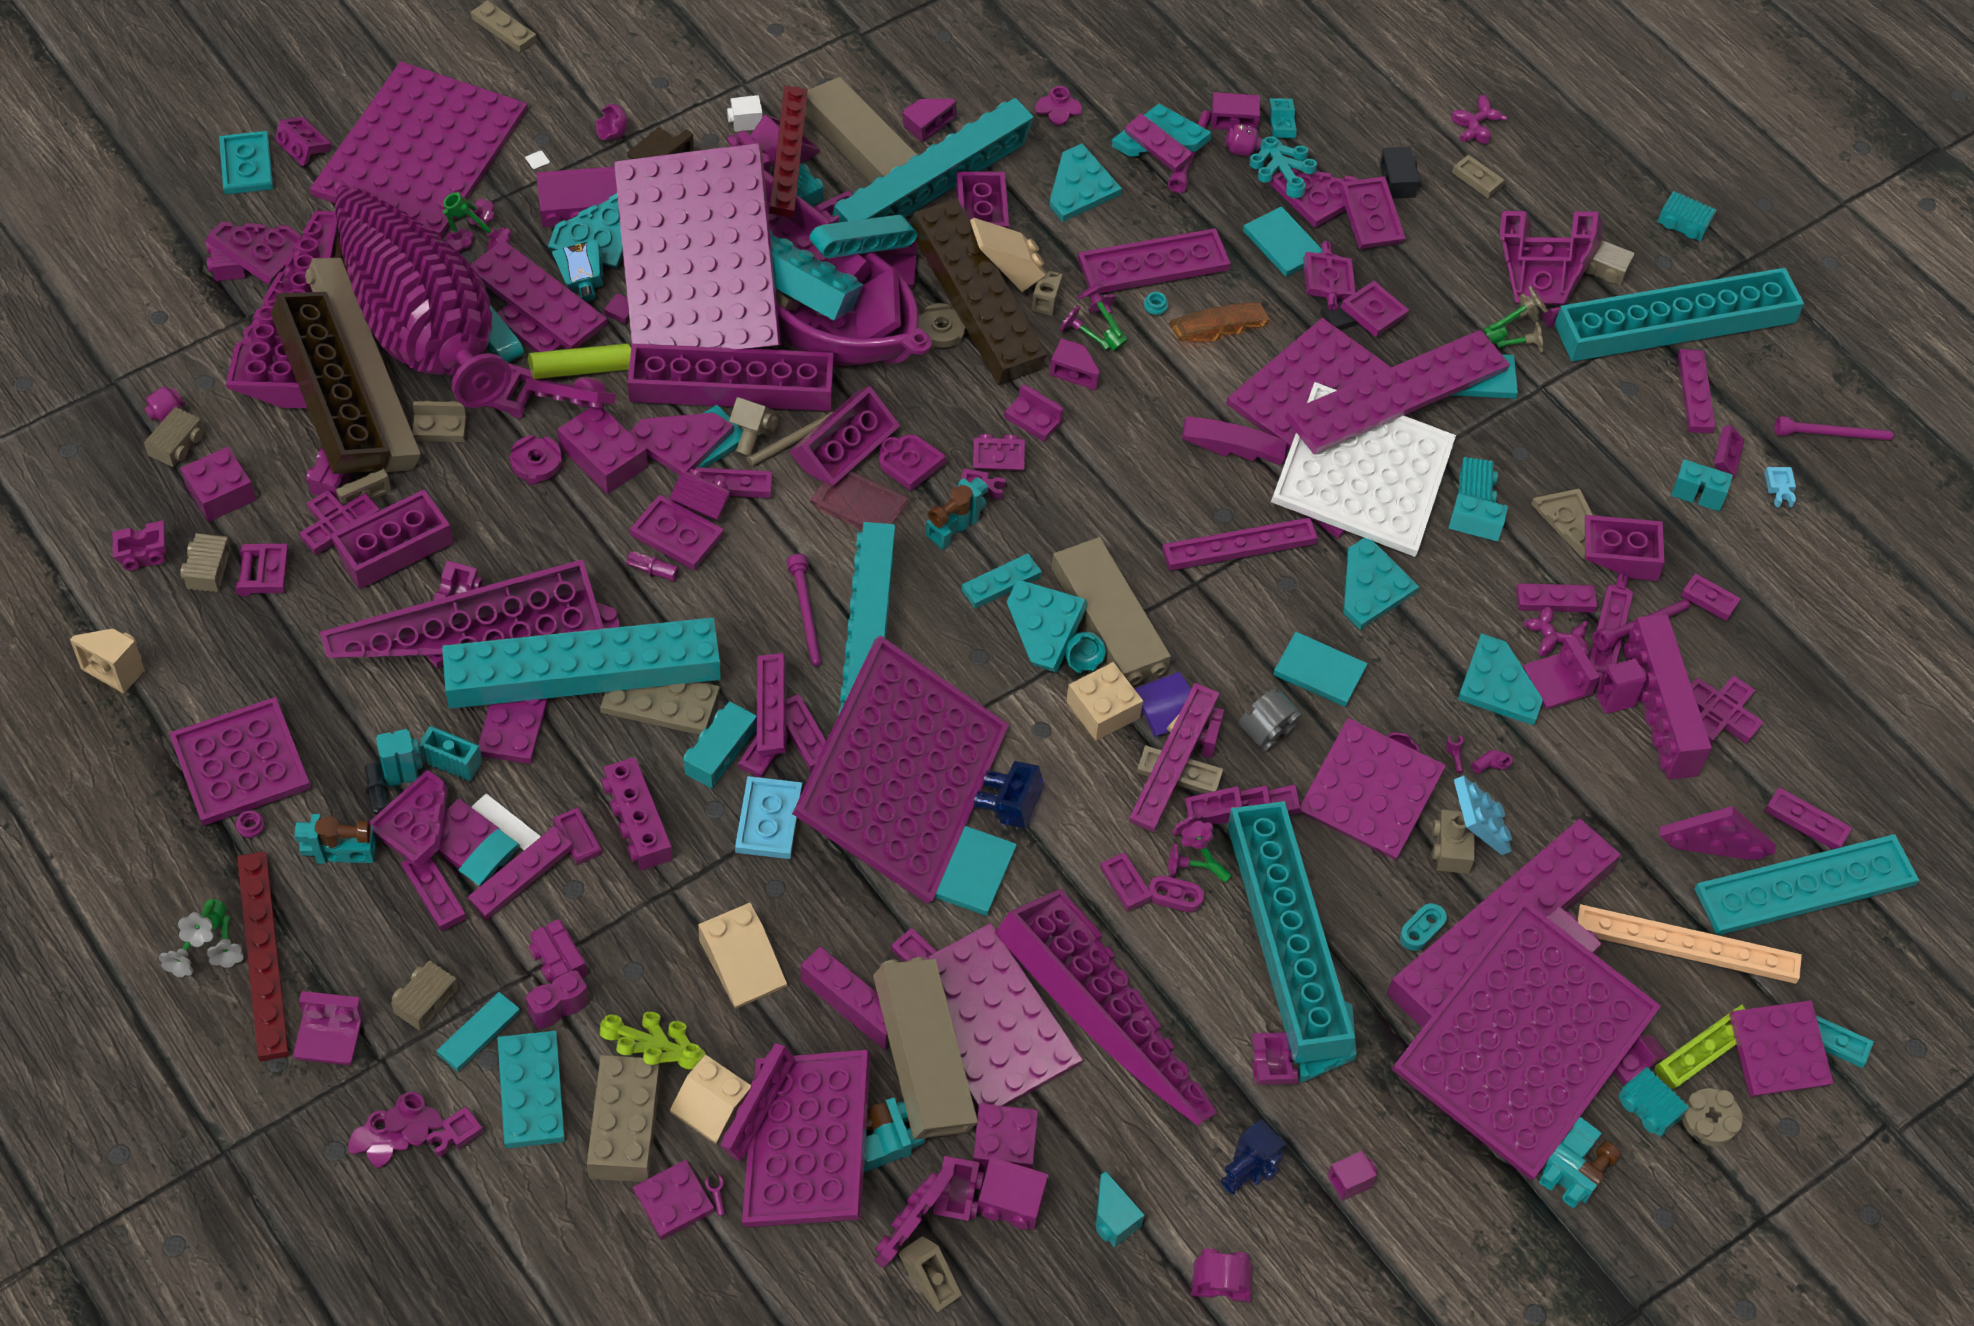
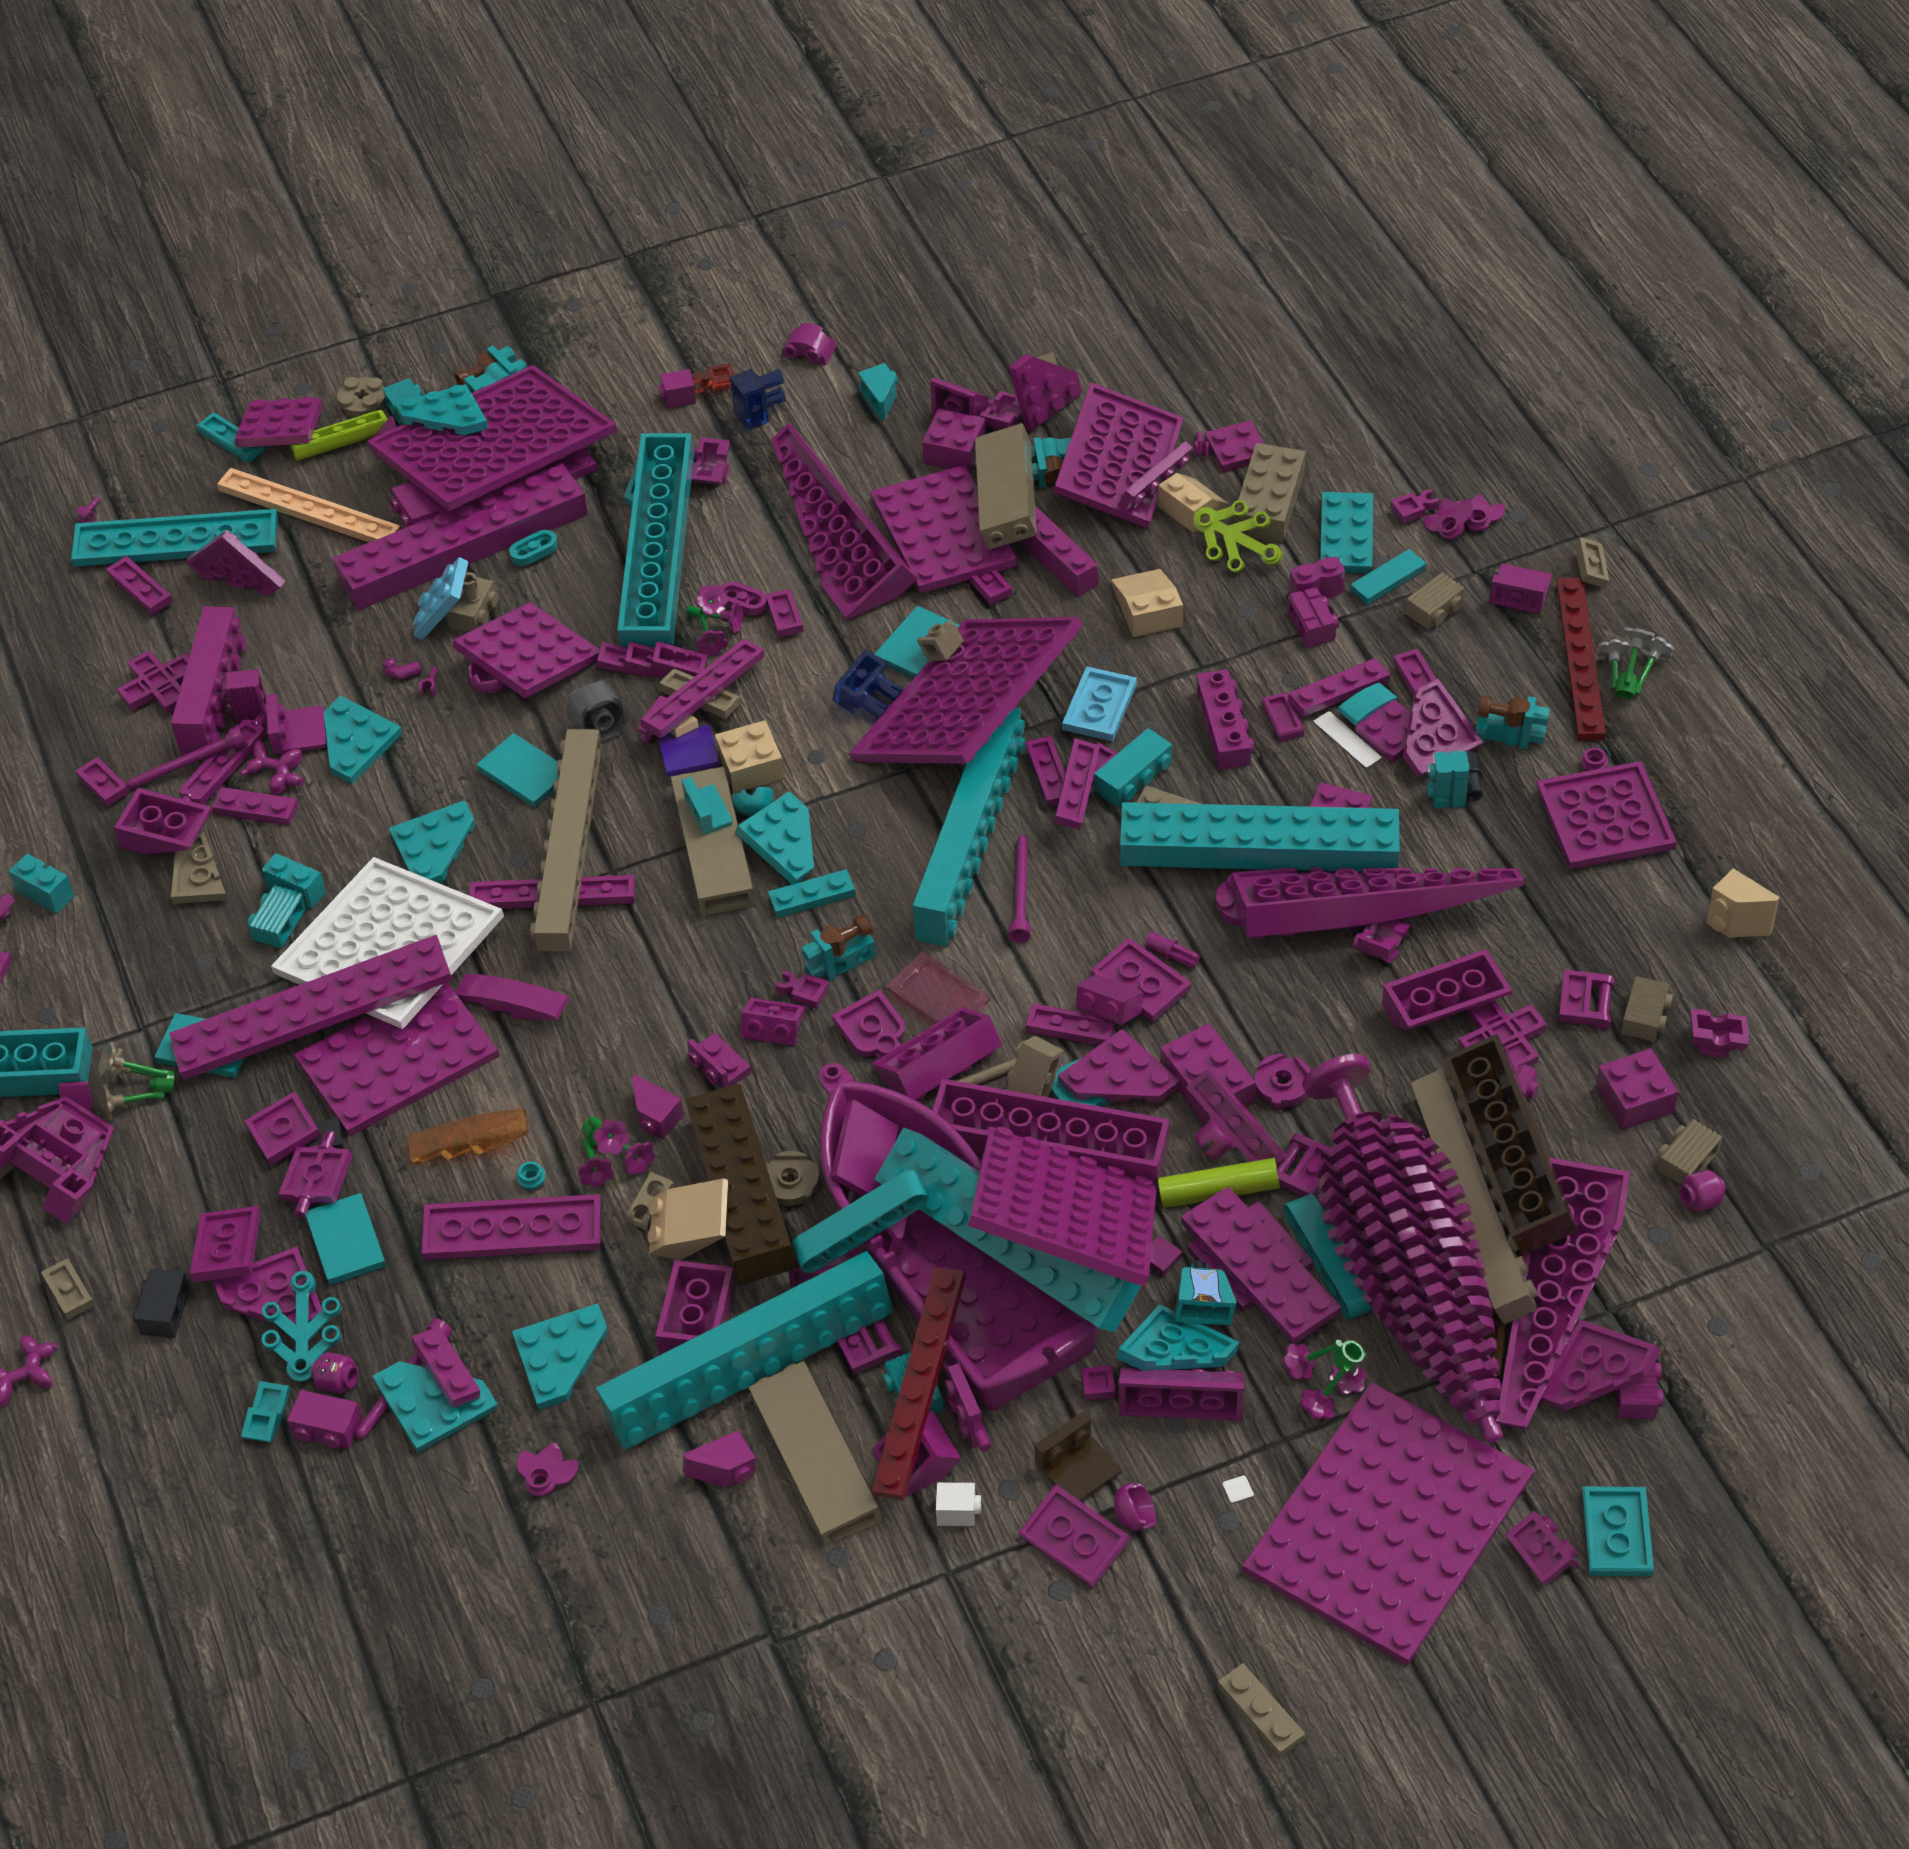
camera: 160 degrees left, 5 degrees down
teal brick [419,726,482,782] -> none
none -> magenta hand [77,497,100,523]
none -> teal plate [395,384,488,435]
none -> dark tan brick [530,729,602,951]
none -> teal panel [681,777,733,835]
none -> clear red plate [692,363,736,393]
none -> dark tan brick [916,621,964,661]
none -> magenta tile [1018,1484,1131,1589]
none -> dark tan plate [1575,537,1609,588]

